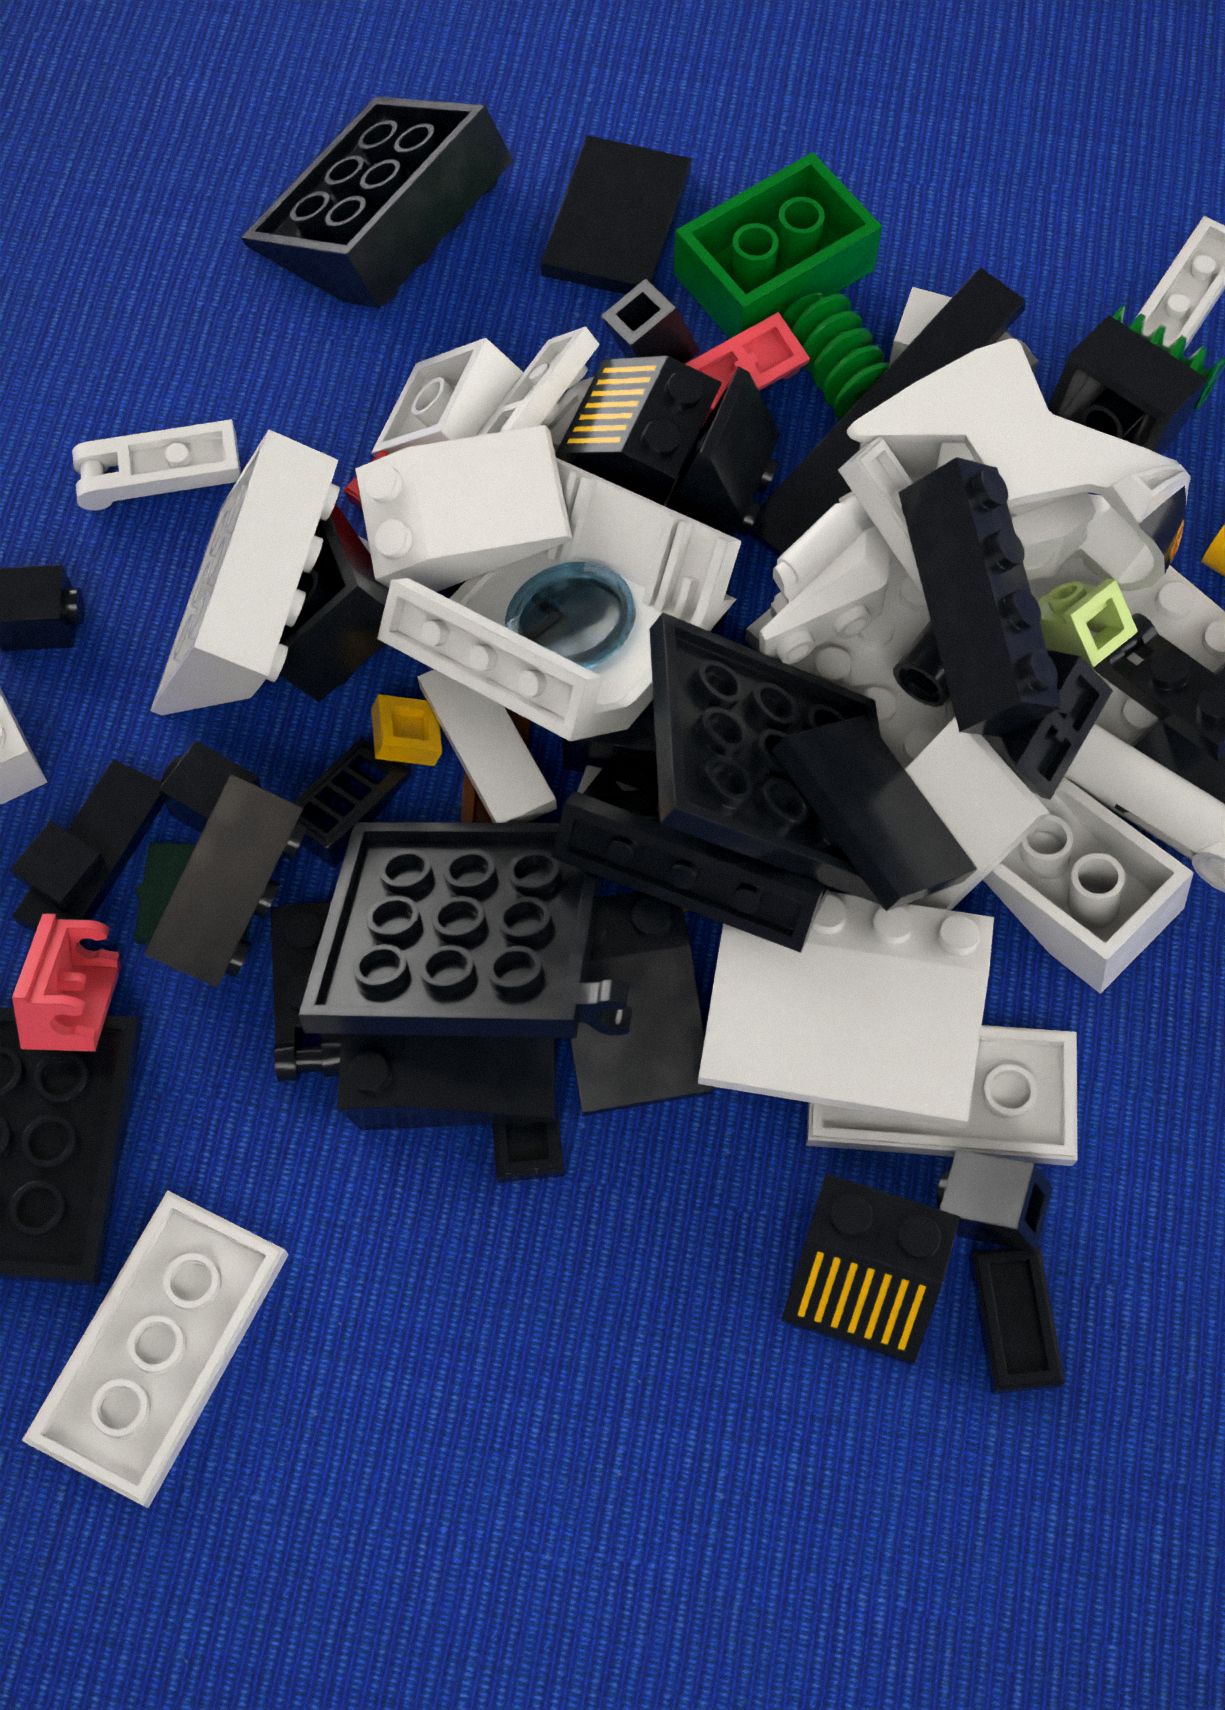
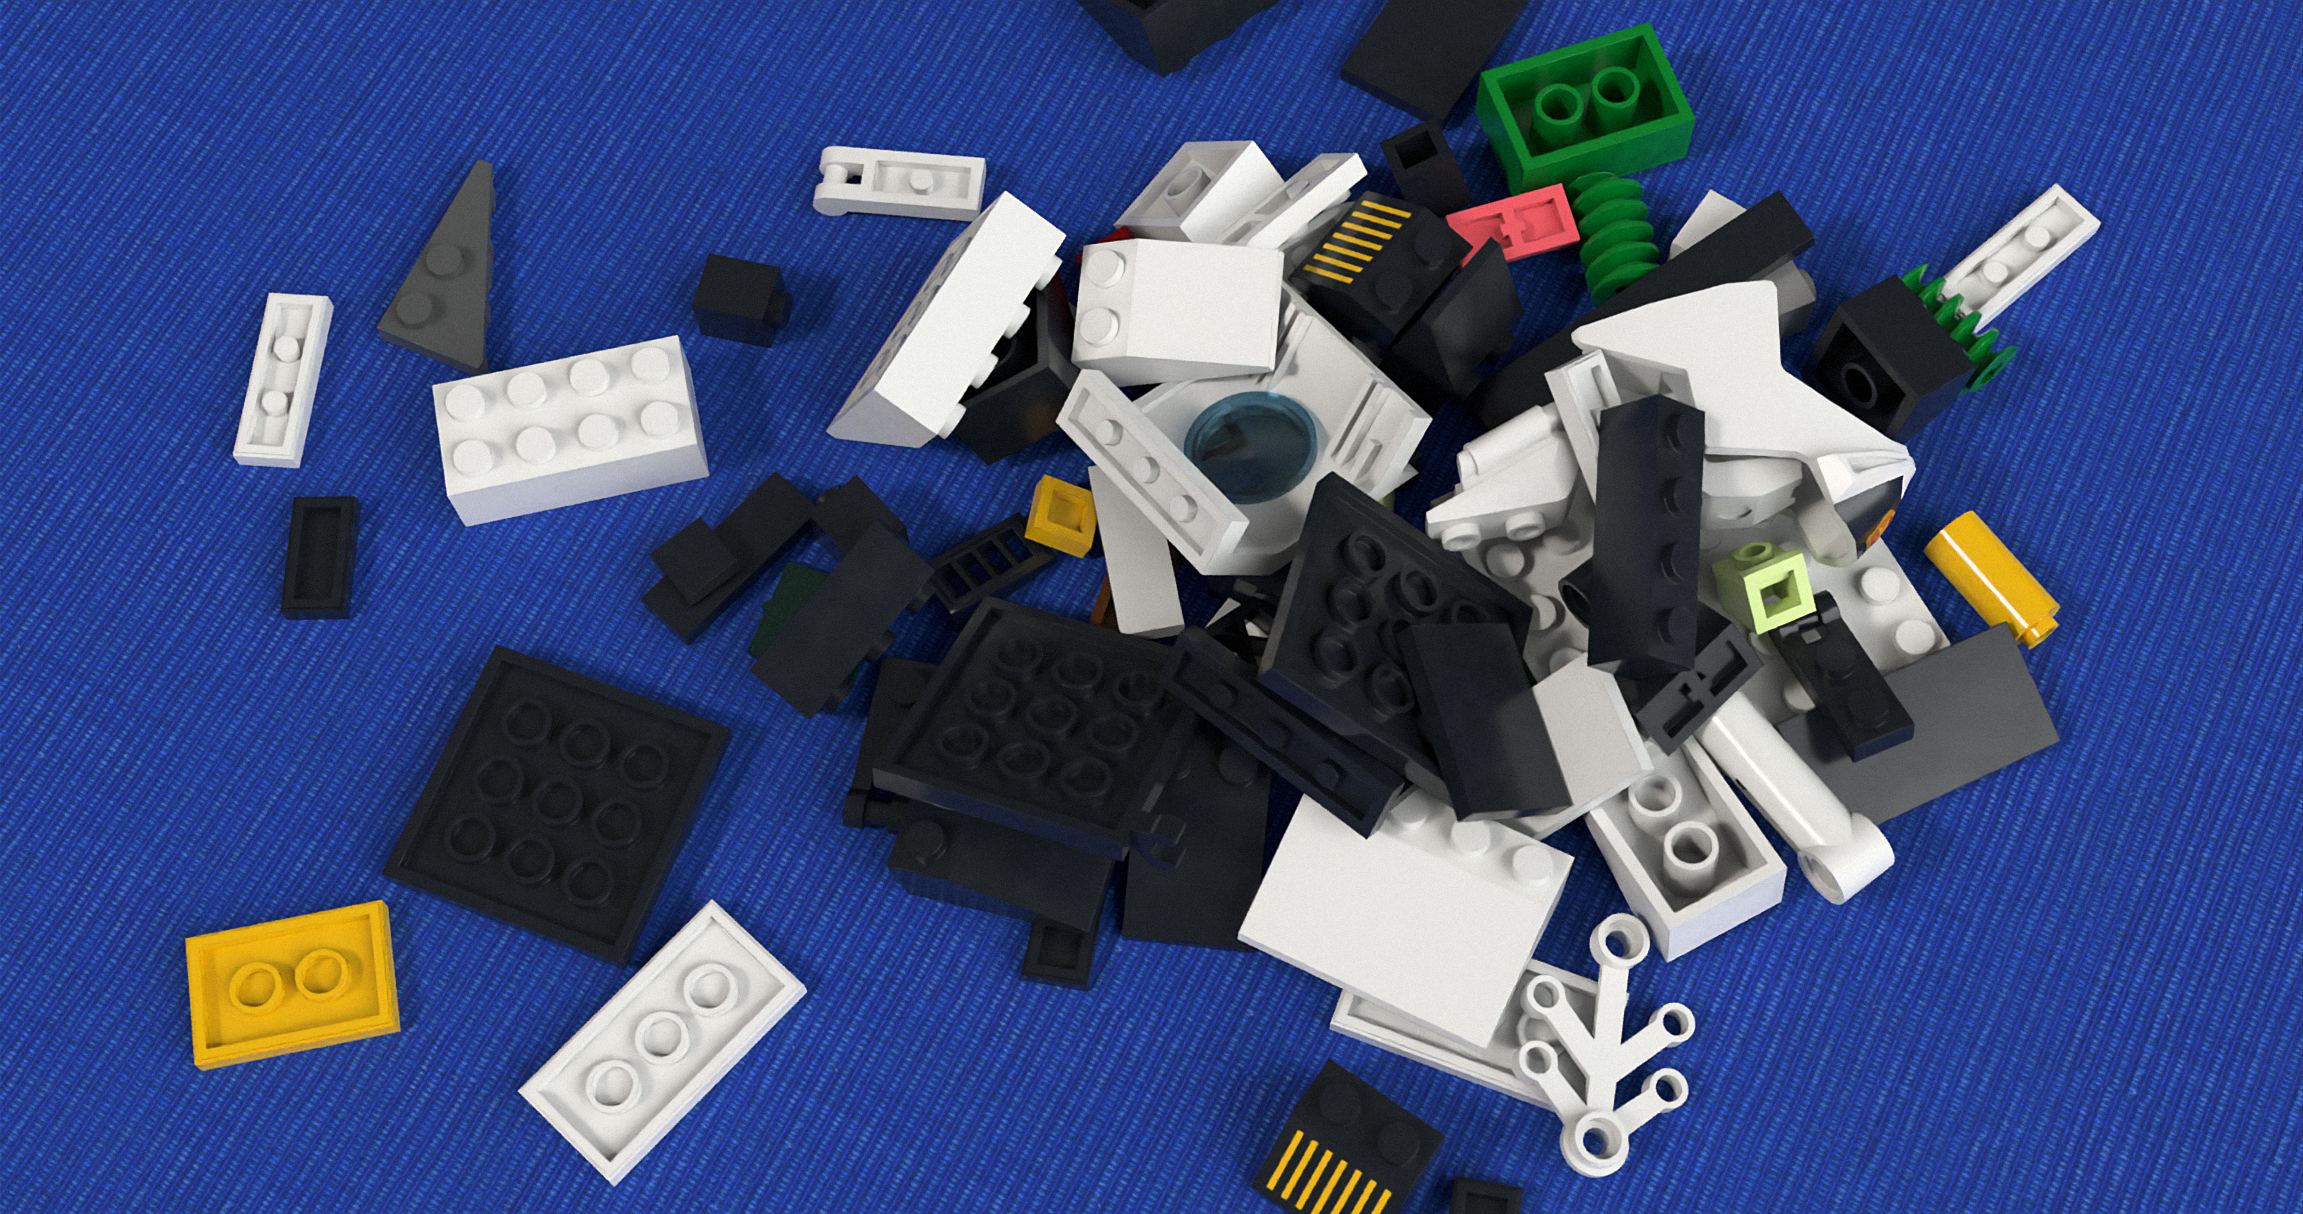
camera: 20 degrees right, 0 degrees up
coral hinge [12,914,121,1051] -> none
brick [937,1150,1053,1252] -> none
none -> white plant [1511,913,1695,1178]

